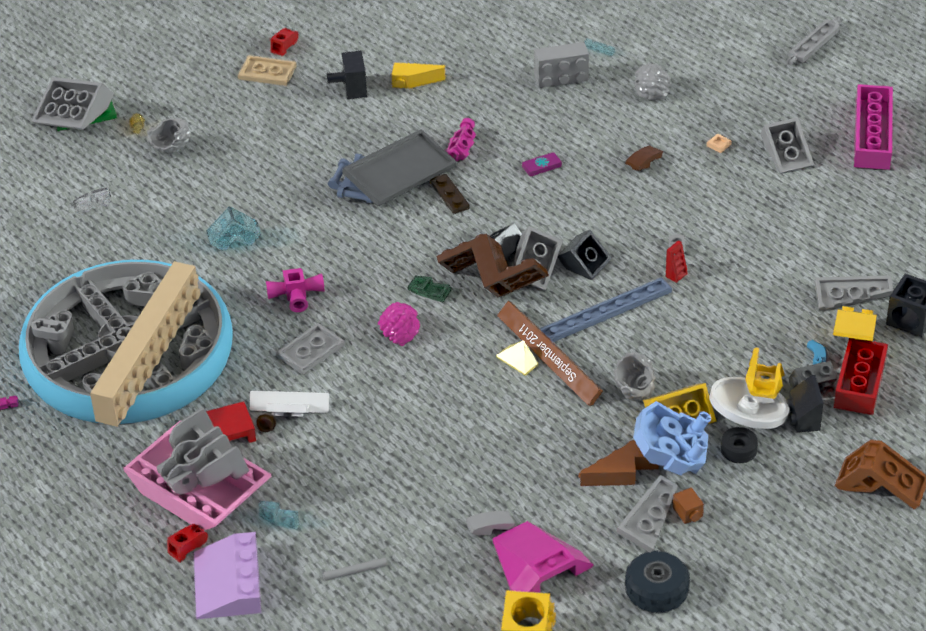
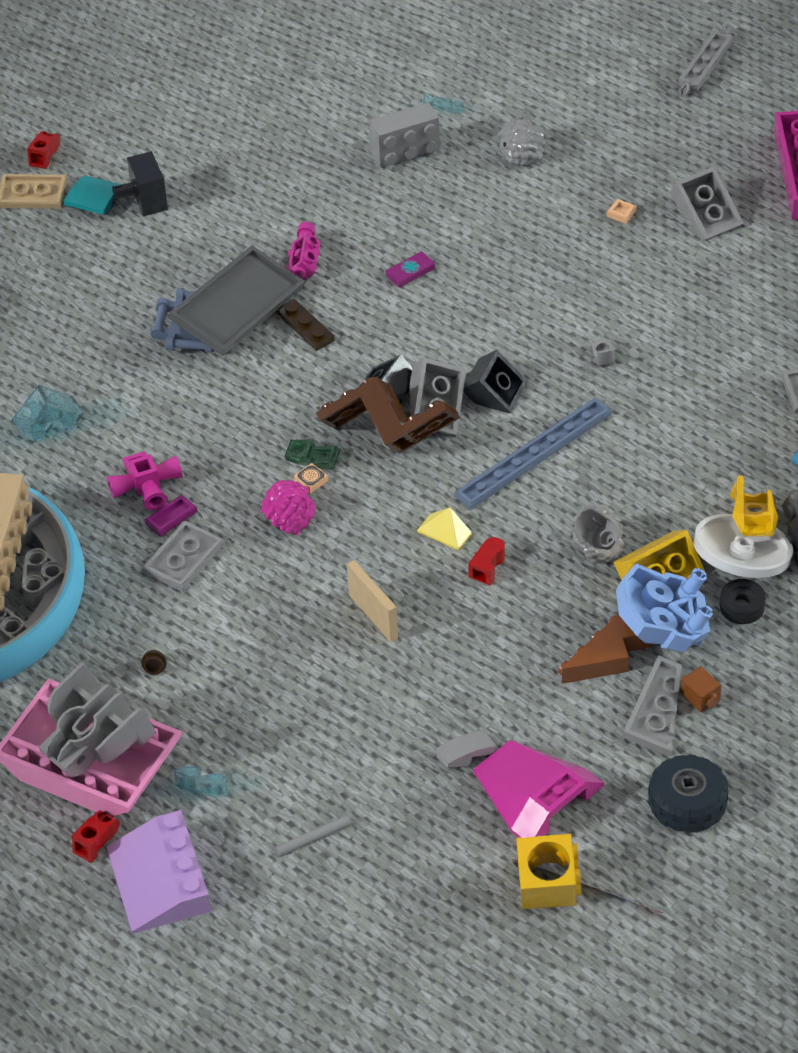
camera: 10 degrees left, 5 degrees up
red panel [206,401,256,443] -> none
white bracket [250,391,329,416] -> none
yellow slope [391,62,445,89] -> none
dark orange tile [497,301,603,406] -> none
reddish brown slope [625,145,663,171] -> none
red slope [665,240,688,282] -> none
none -> teal slope [64,175,121,215]
none -> magenta tile [145,494,198,537]
none -> light nougat tile [294,463,328,493]
none -> tan tile [347,560,398,642]
none -> red leg [468,537,505,586]

